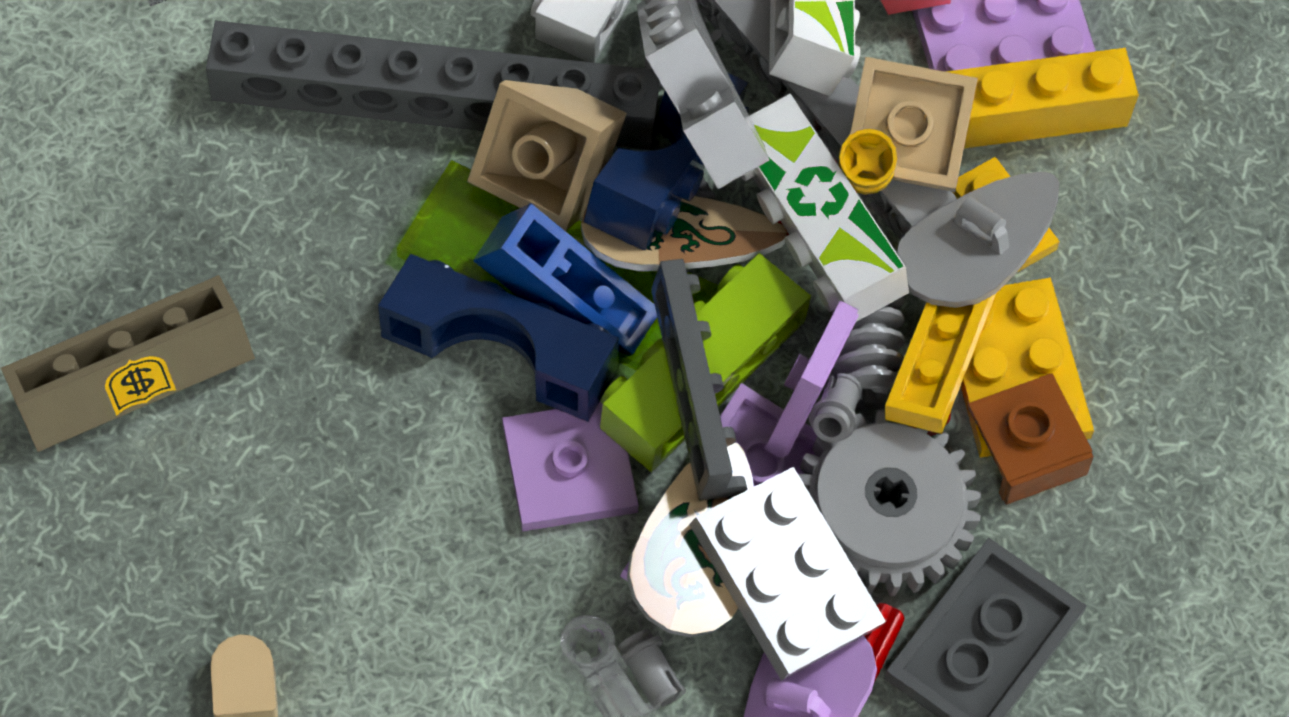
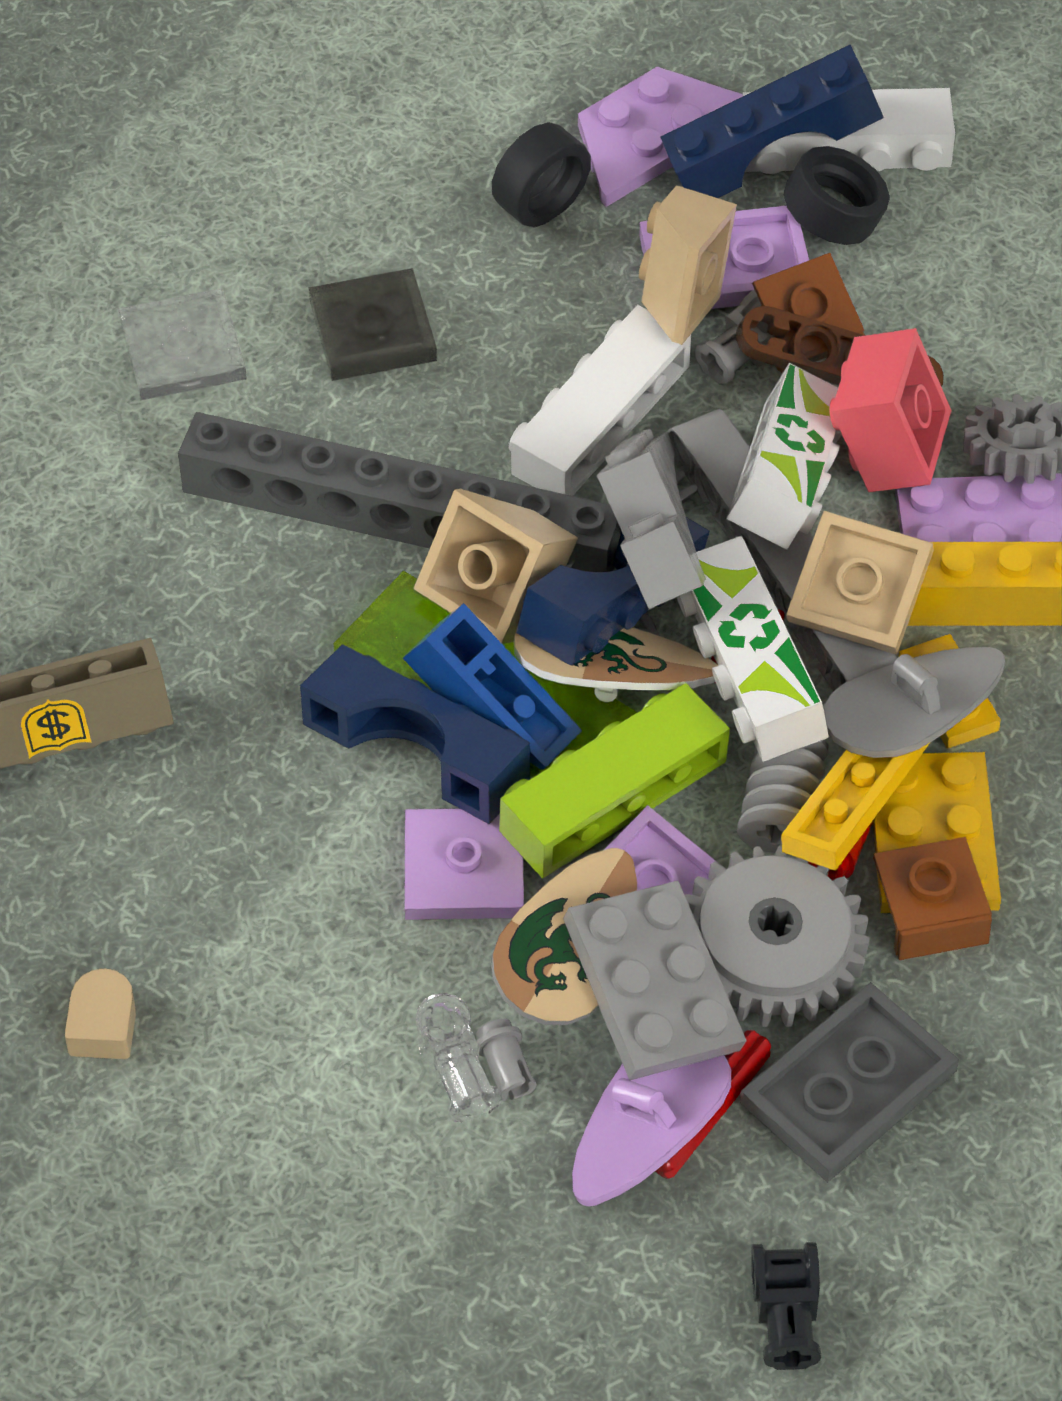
camera: 15 degrees right, 10 degrees down
dark grey hinge [651,259,748,501] -> none
lavender plate [764,301,859,459] -> none
light grey pin [809,373,862,442] -> none
yellow wheel [838,129,897,195] -> none

